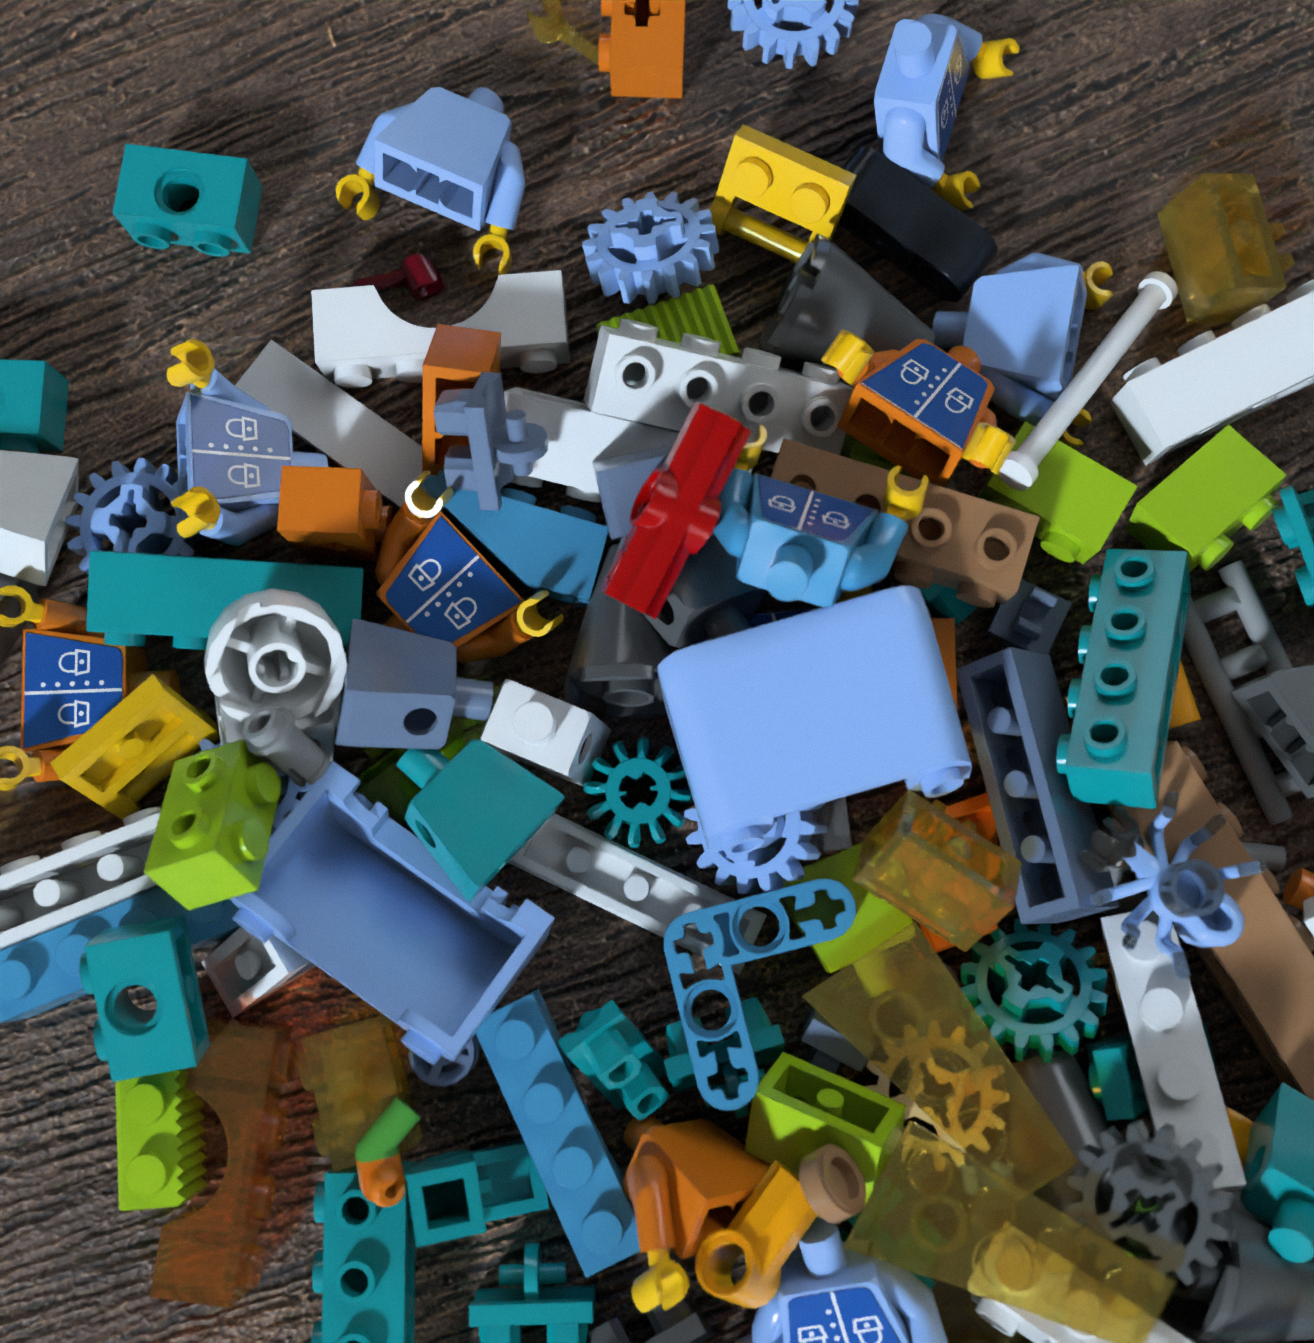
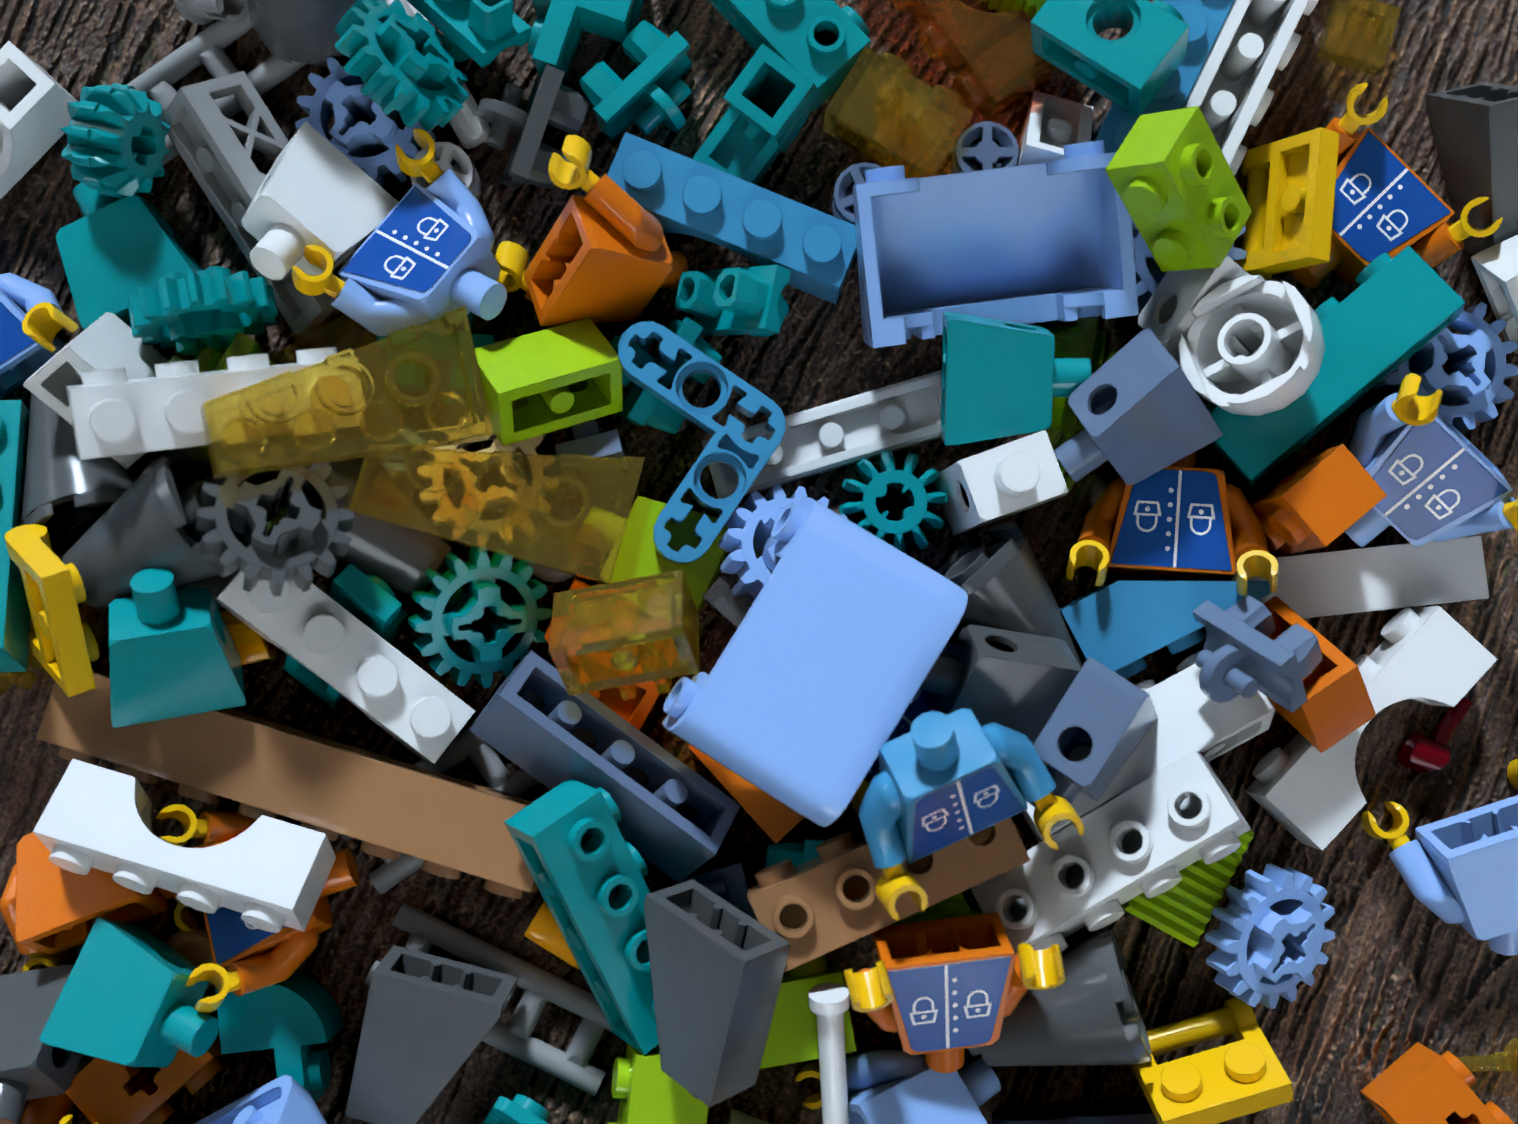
camera: 135 degrees right, 5 degrees up
light grey pin [243,705,330,787] -> none
arm [355,1096,422,1207] -> none
red piece [600,403,752,619] -> none
light orange piece [695,1160,817,1308] -> none
medium nougat tile [799,1144,866,1224] -> none
animal [1078,791,1267,979] -> none
none -> dark grey slope [644,879,791,1107]
none -> sand blue wheel [950,121,1019,174]

